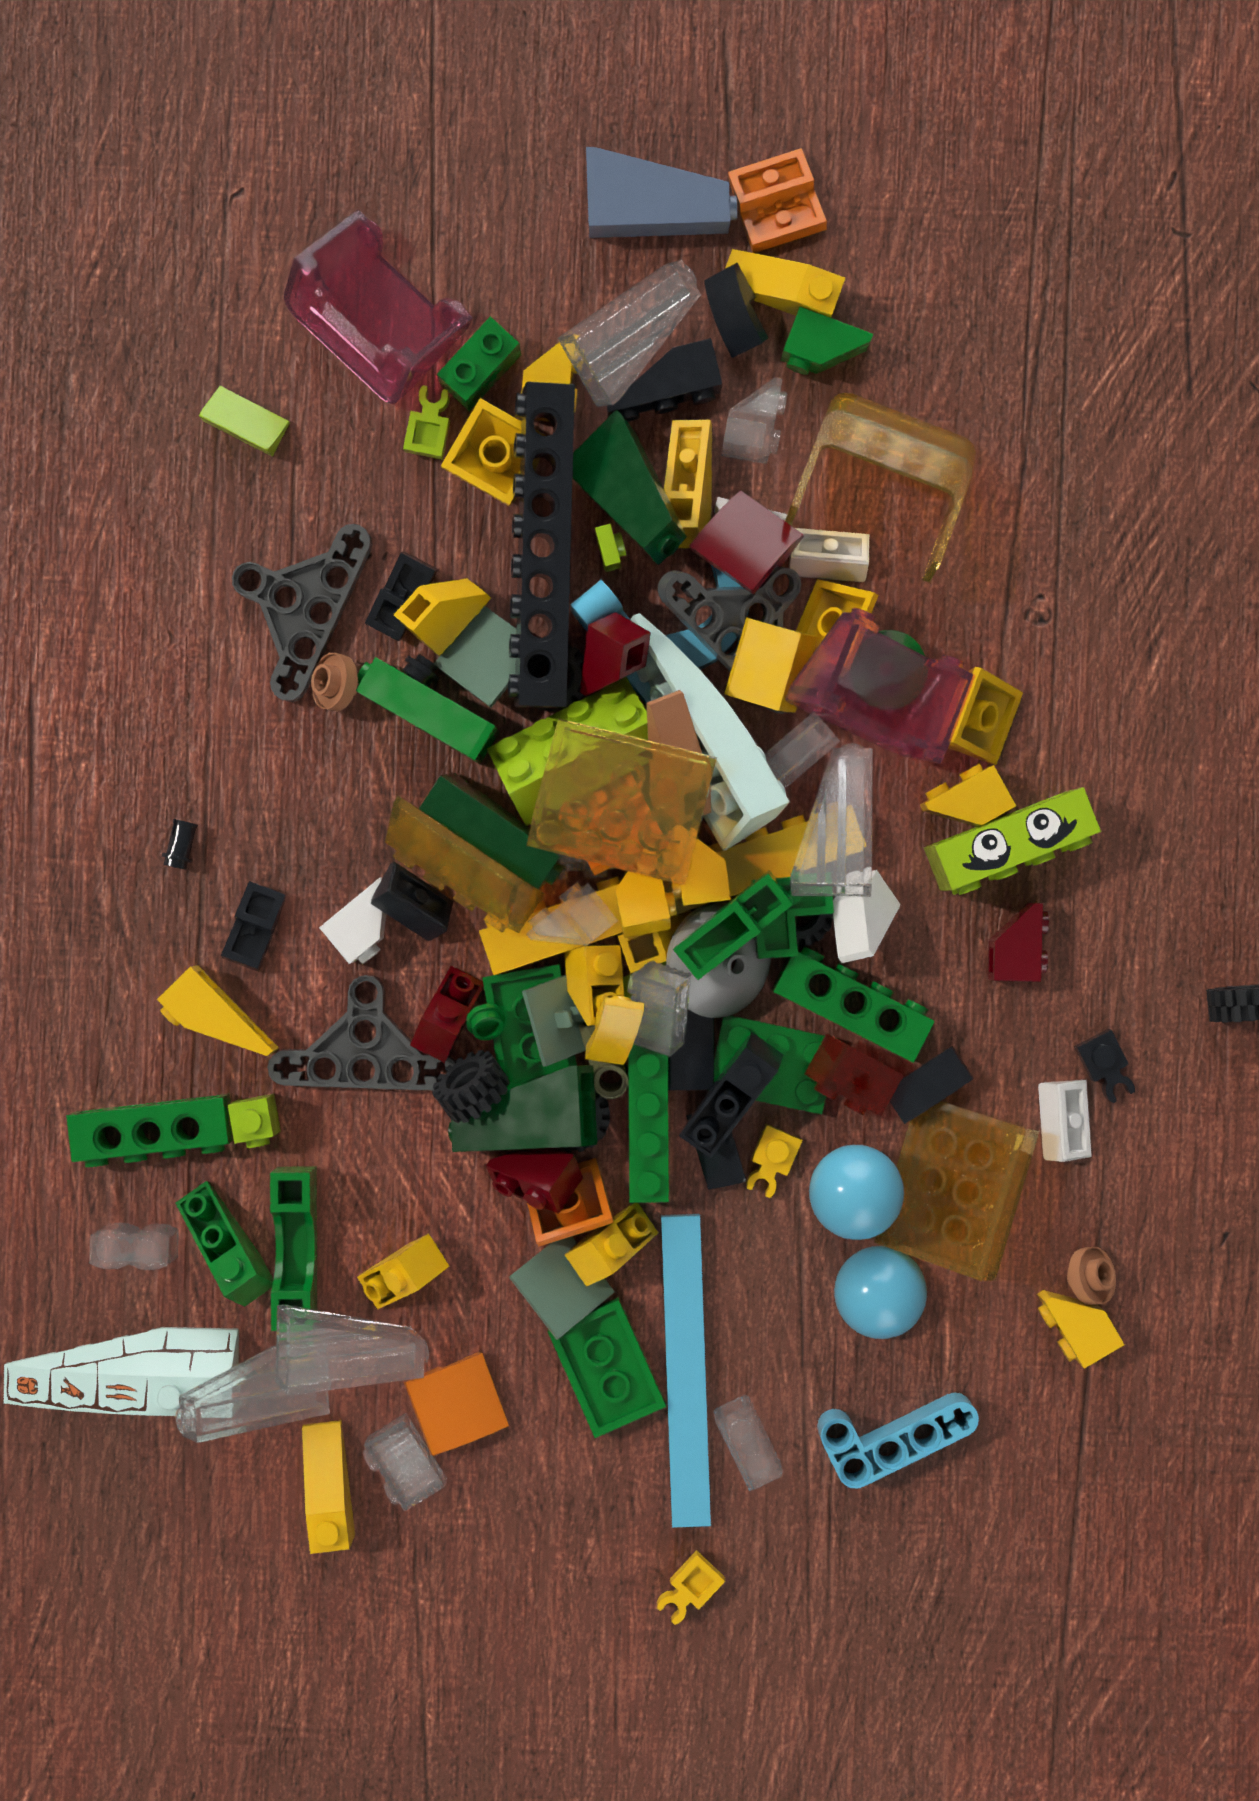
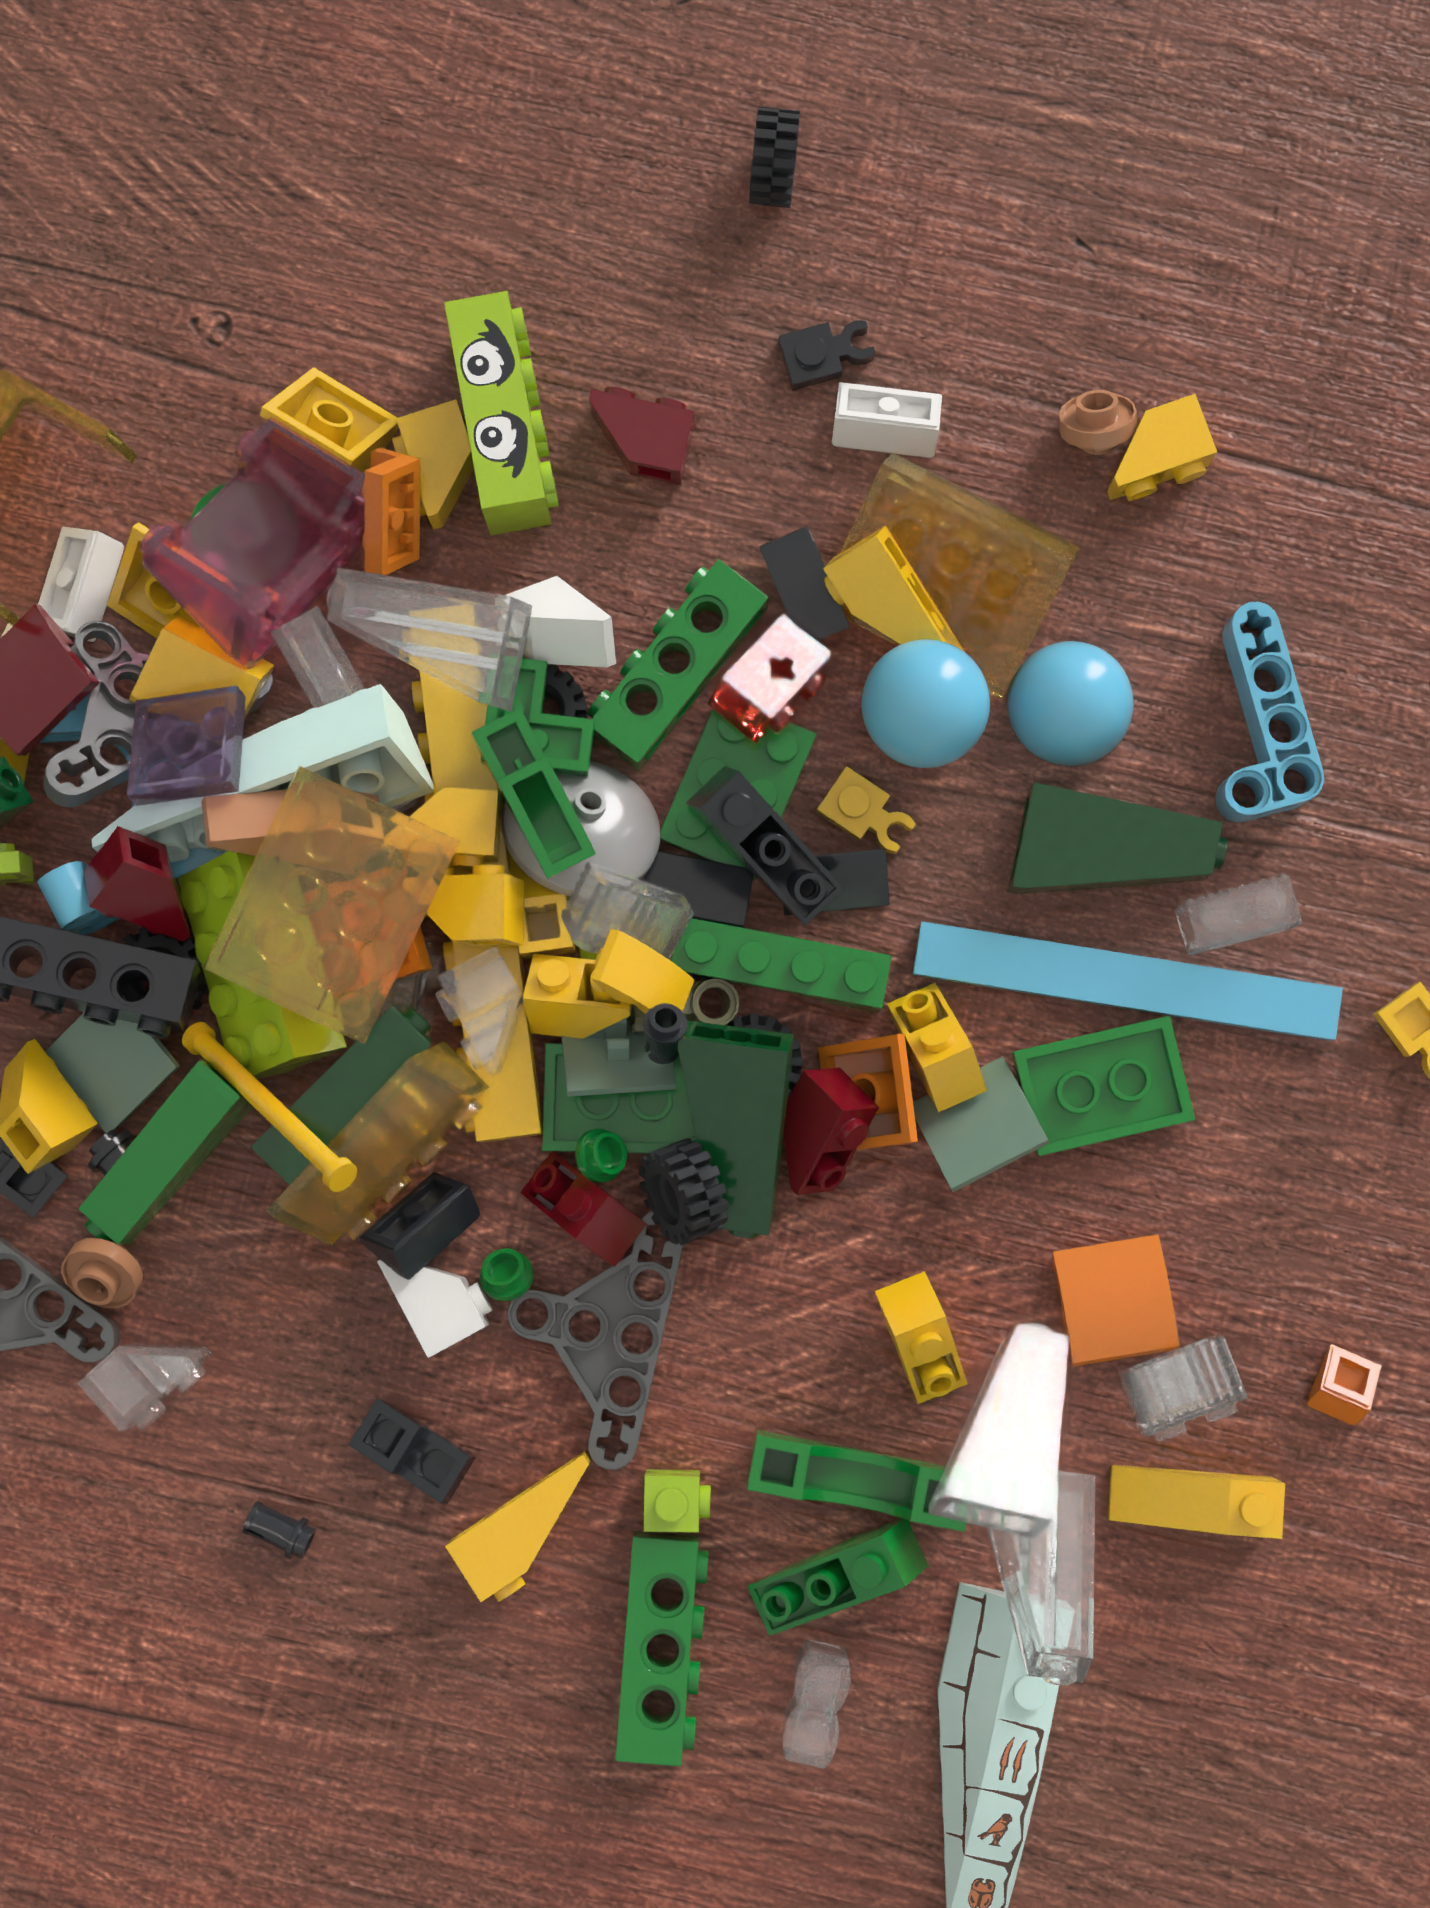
camera: 75 degrees left, 5 degrees down
none -> clear slope [77,1343,212,1432]
none -> clear purple plate [127,685,246,806]
none -> yellow bar [182,1022,357,1192]
none -> orange bracket [362,448,421,578]
none -> green plate [480,1248,534,1301]
none -> black pin [643,1003,687,1065]
none -> yellow slope [823,525,965,652]
none -> dark green slope [1007,782,1228,895]
none -> orange slope [1307,1344,1381,1425]

